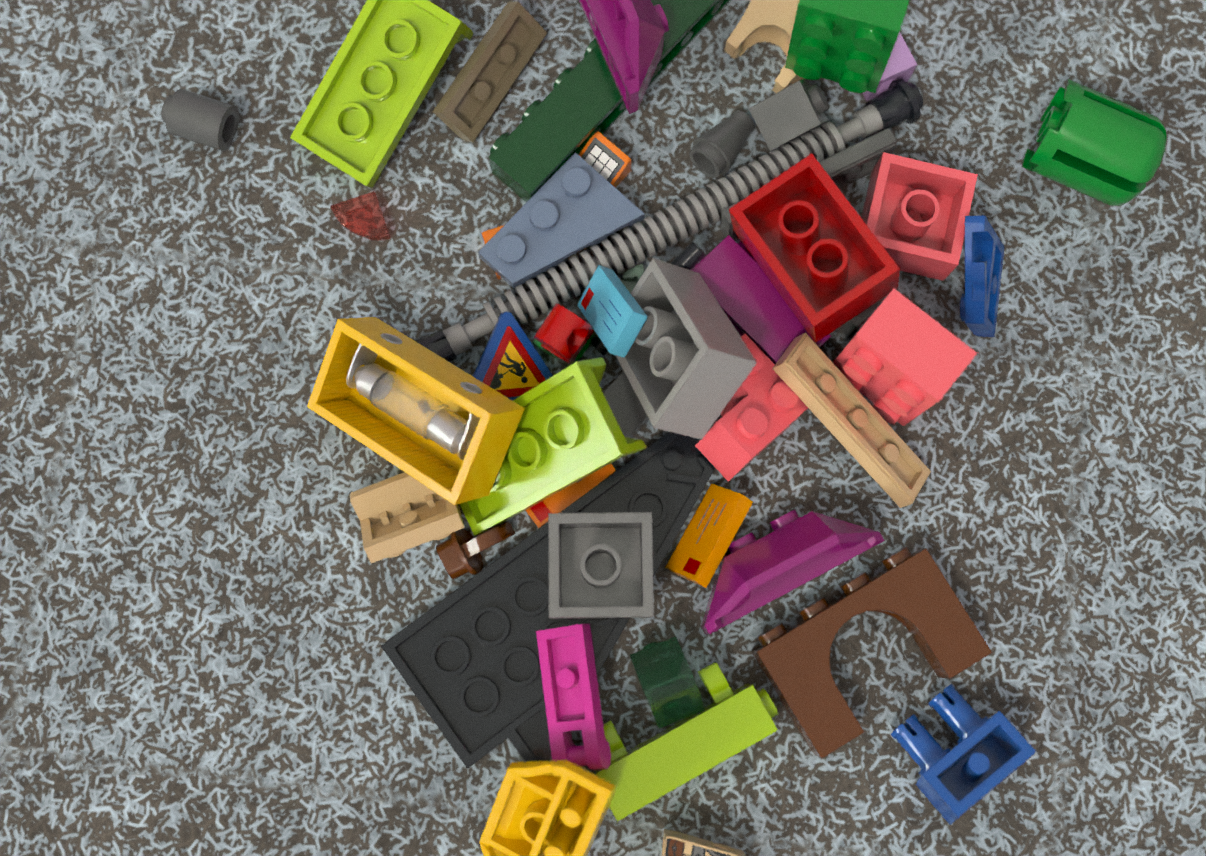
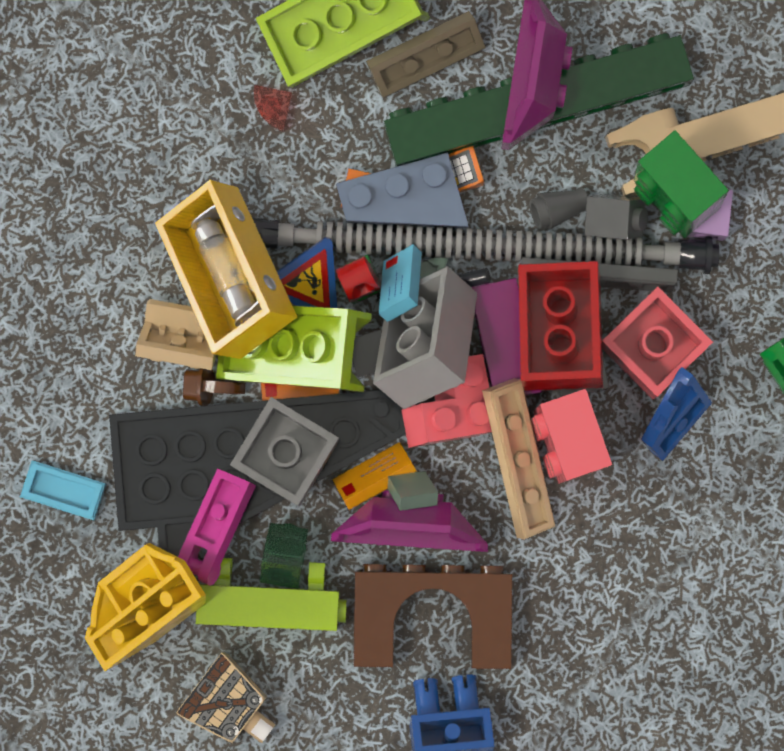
camera: 35 degrees right, 5 degrees up
none -> medium azure tile [20,460,107,521]
none -> sand green tile [388,471,438,511]

